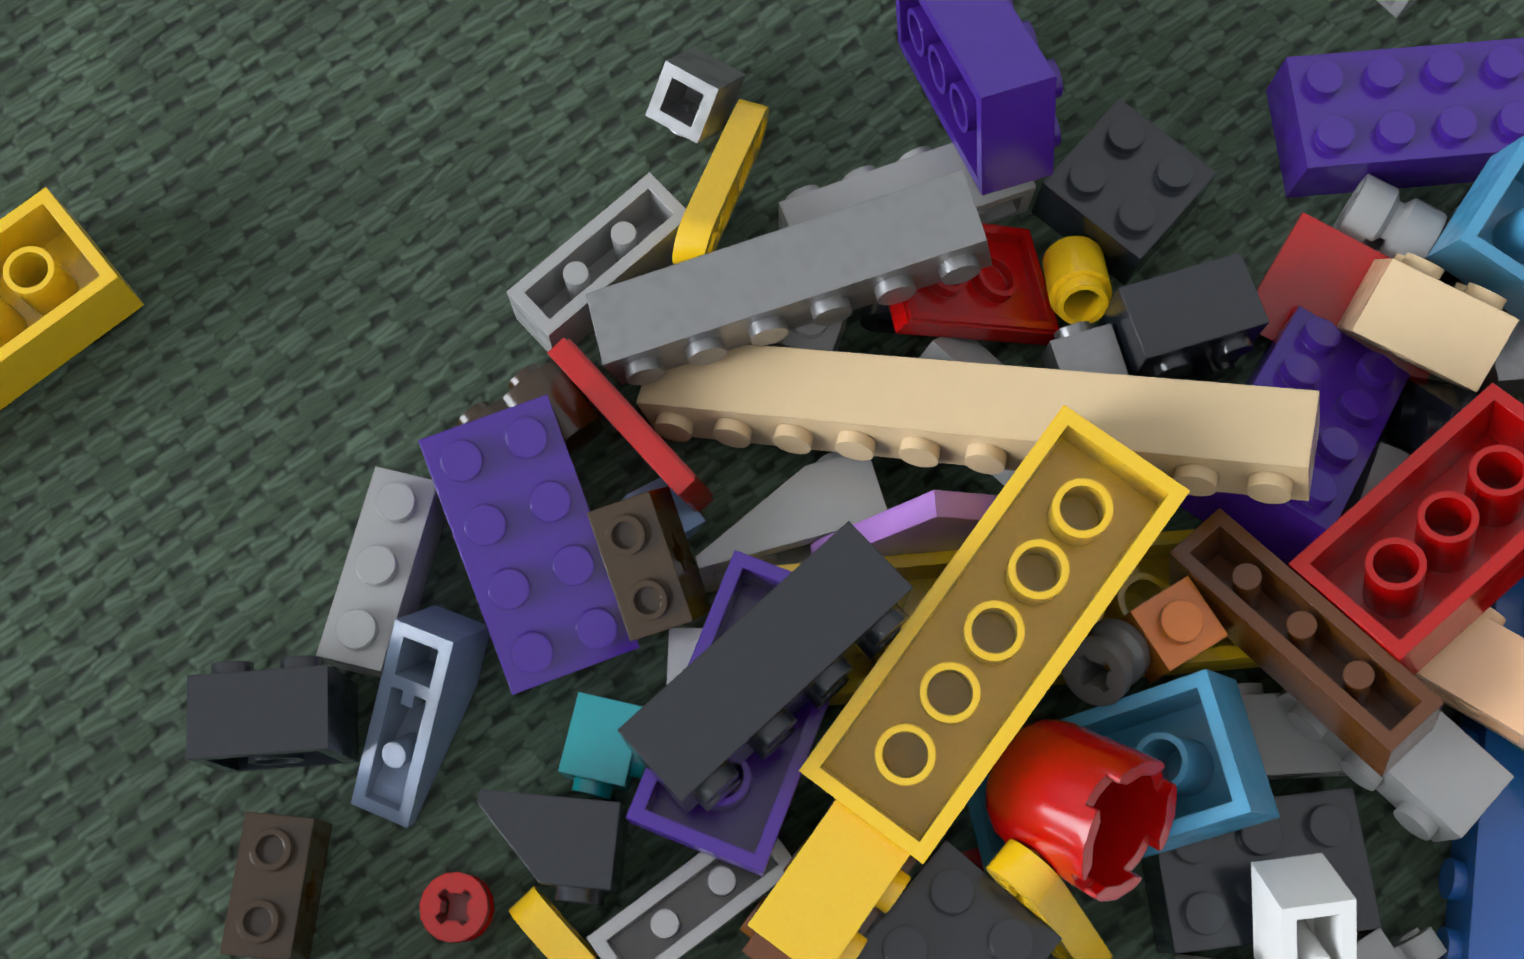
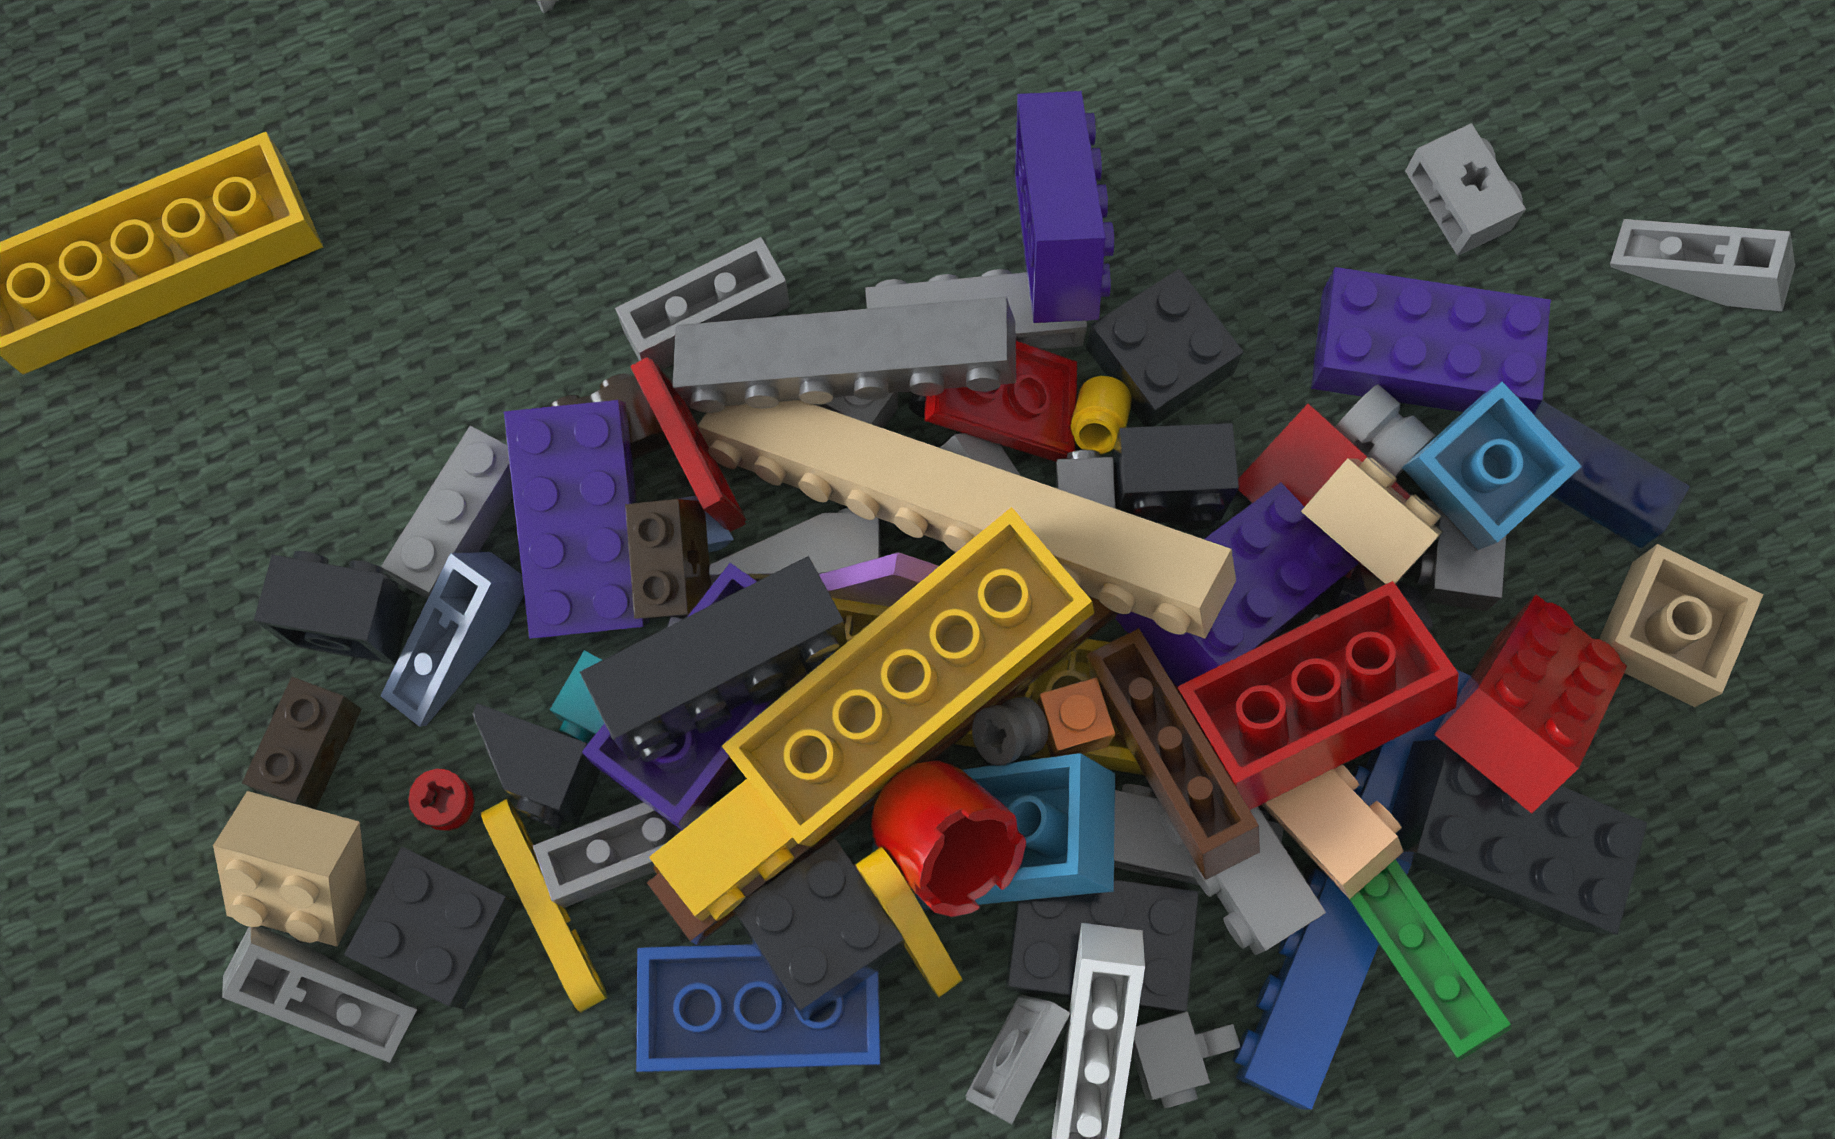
camera: 15 degrees right, 0 degrees up
flat silver brick [645,47,746,144] -> none
yellow beam [672,99,769,264] -> none

